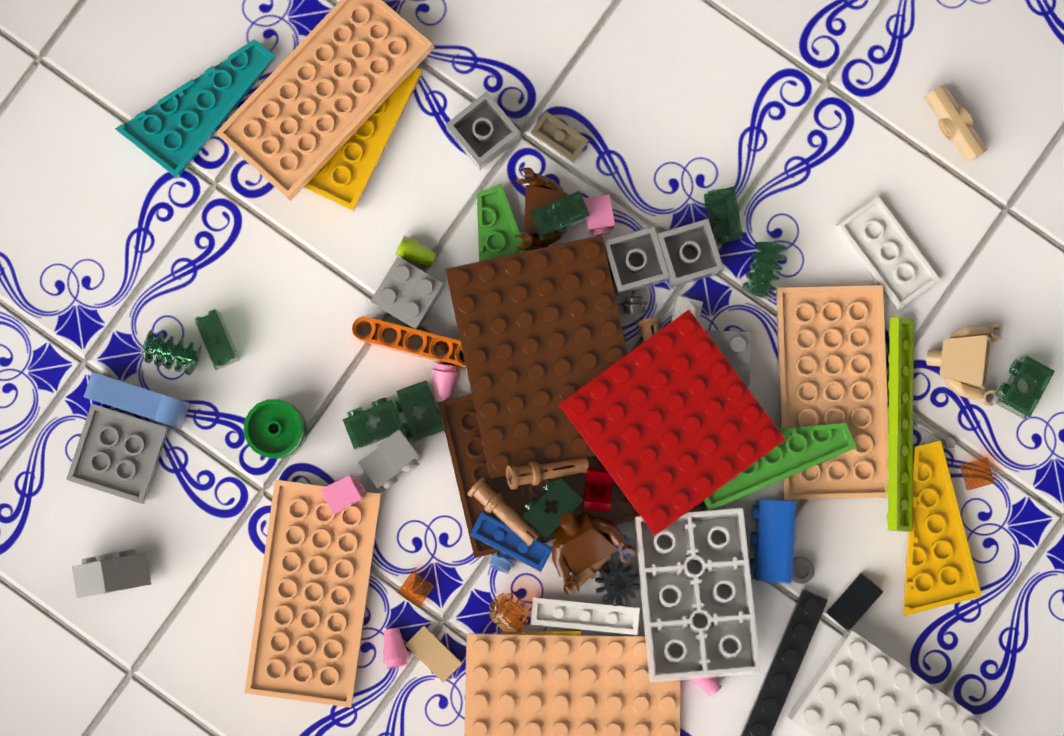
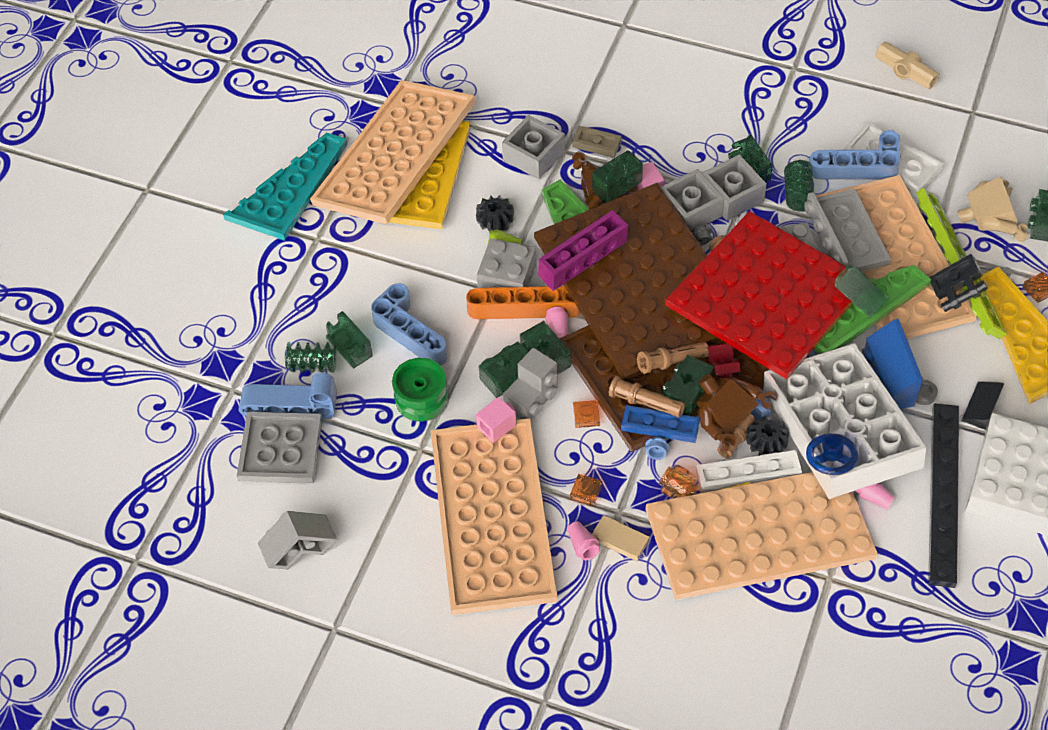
camera: 15 degrees left, 30 degrees down
none -> medium blue beam [371,283,448,366]
none -> black gear [476,195,514,233]
none -> magenta brick [538,210,628,291]
none -> clear orange plate [573,400,600,428]
none -> light grey bracket [804,188,891,273]
none -> clear blue piece [806,433,859,475]
none -> medium blue beam [809,130,900,179]
none -> clear green hinge [834,262,889,318]
none -> black plate [929,254,989,312]

